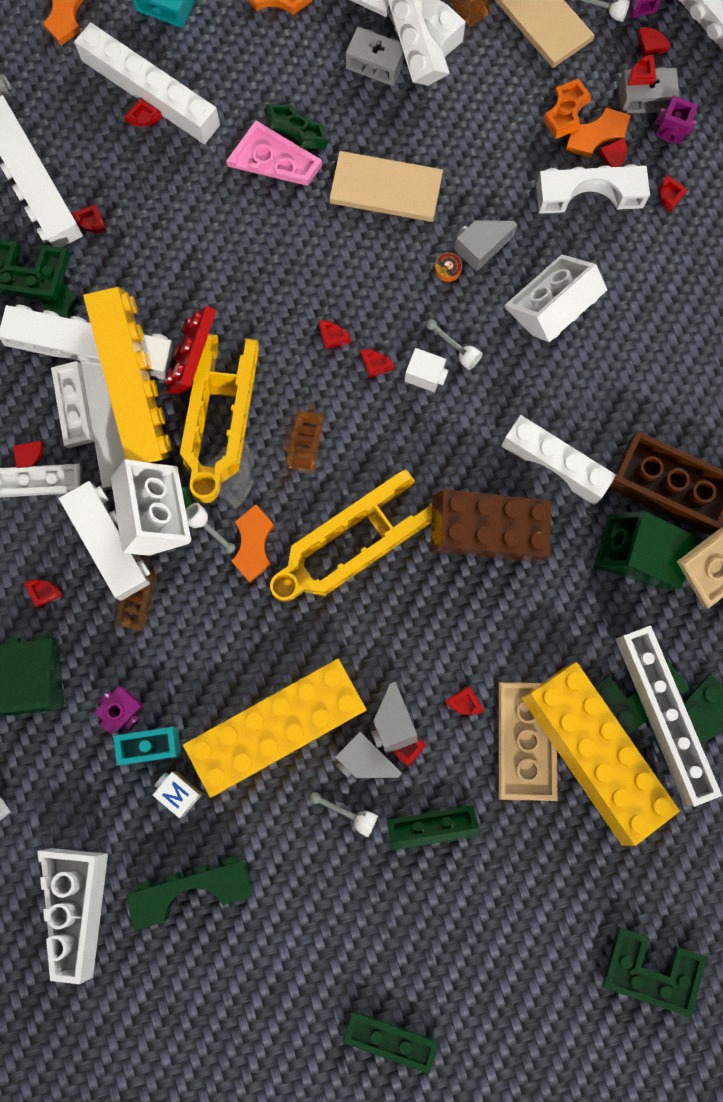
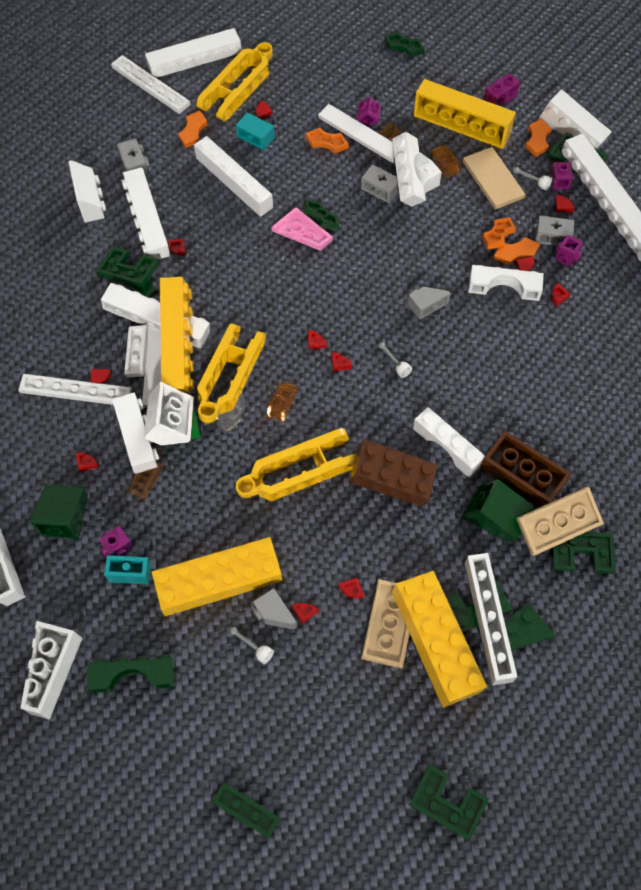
camera: 15 degrees right, 15 degrees down
red tile [124,98,163,126] -> none
white brick [153,771,203,818] -> none
red plate [164,305,217,396] -> none
white hinge [186,503,236,554] -> none
orange tile [231,504,275,583] -> none
tan tile [330,151,443,222] -> none
light grey slope [371,682,418,754] -> none
dark green plate [387,806,480,851] -> none
white brick [405,348,449,392] -> none
tile [435,253,462,282] -> none
white slope [504,254,607,342] -> none
red tile [628,55,657,86] -> none

